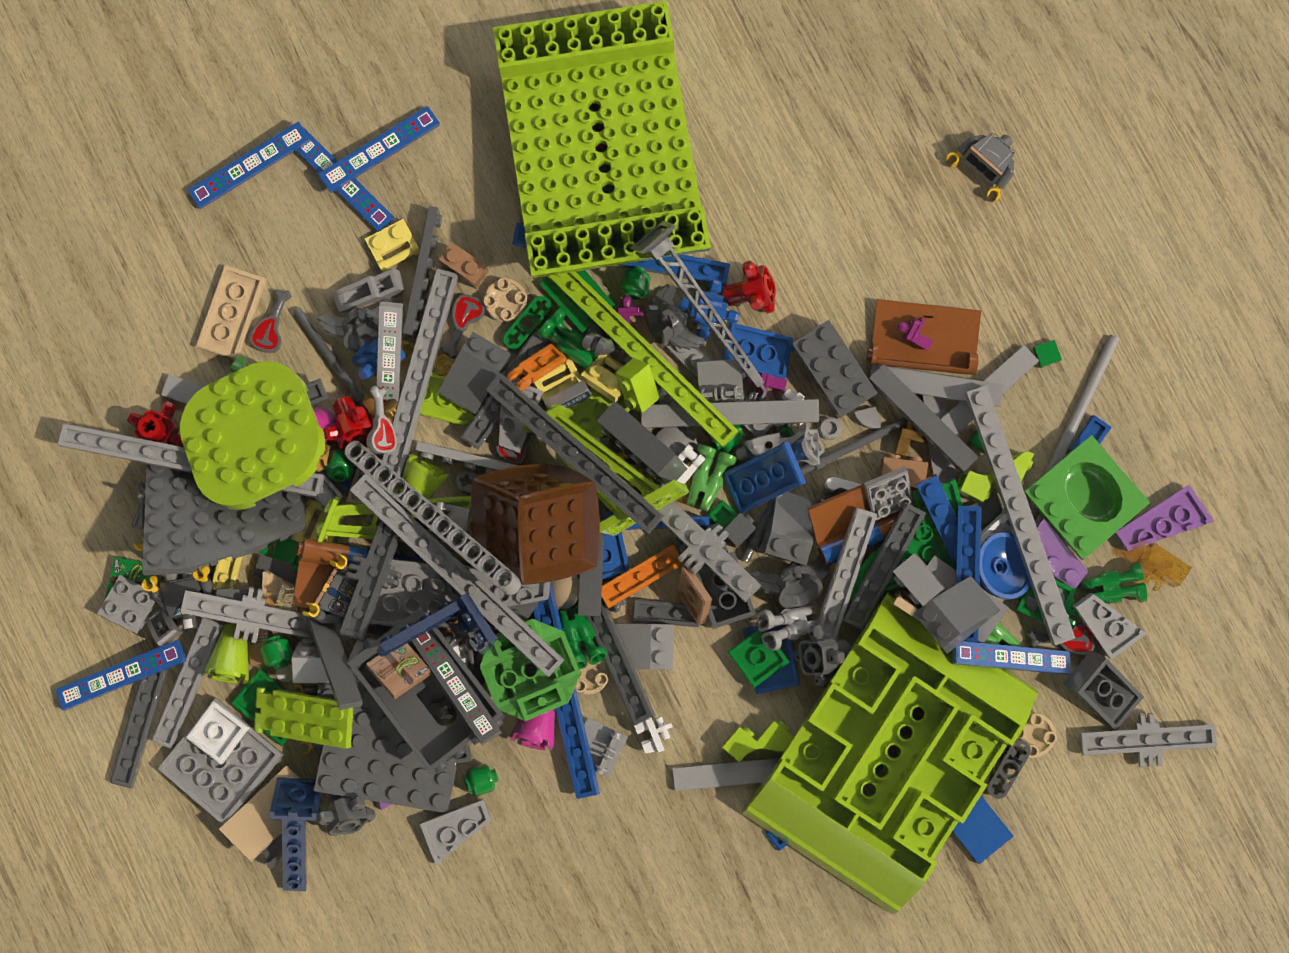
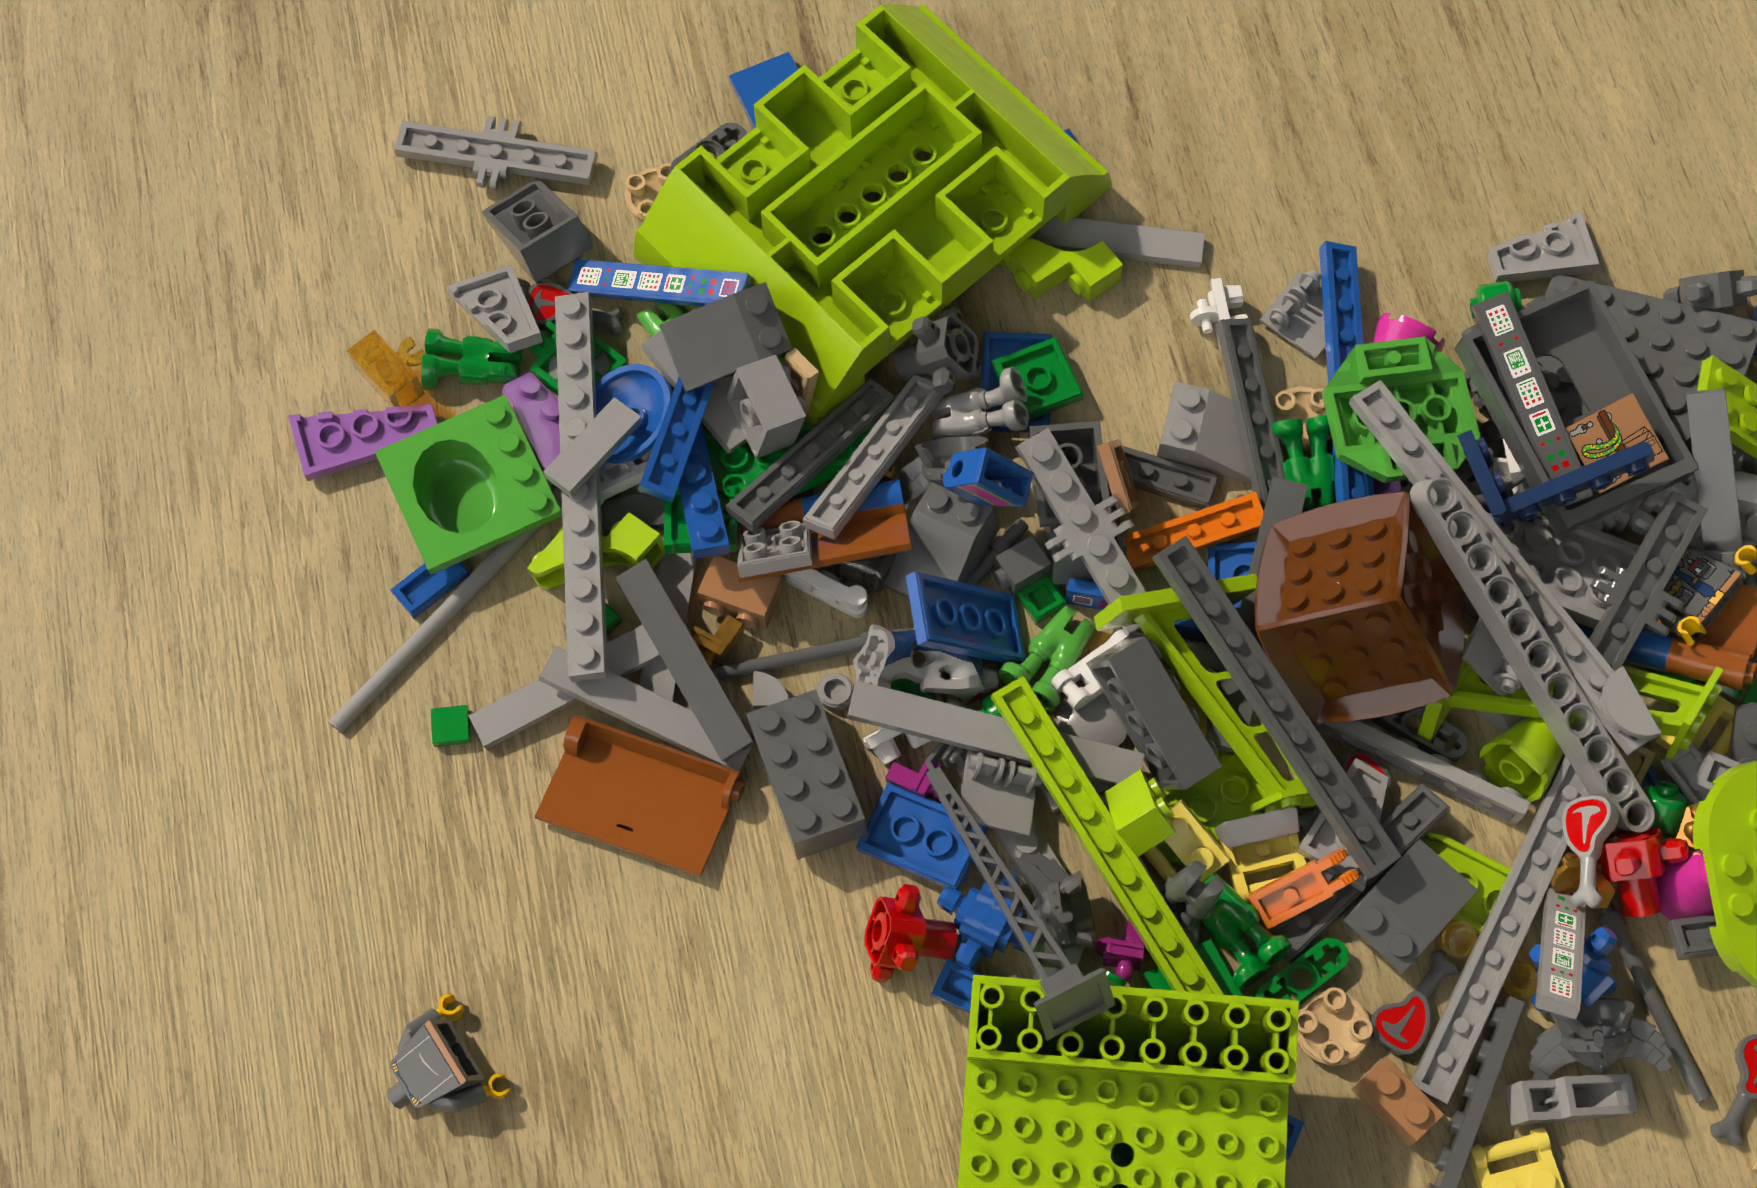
camera: 160 degrees left, 15 degrees down
magenta piece [897,317,933,351] -> none
none -> light grey tile [543,397,642,497]
none -> blue torso [943,448,1034,507]
none -> light grey tile [1600,666,1661,740]

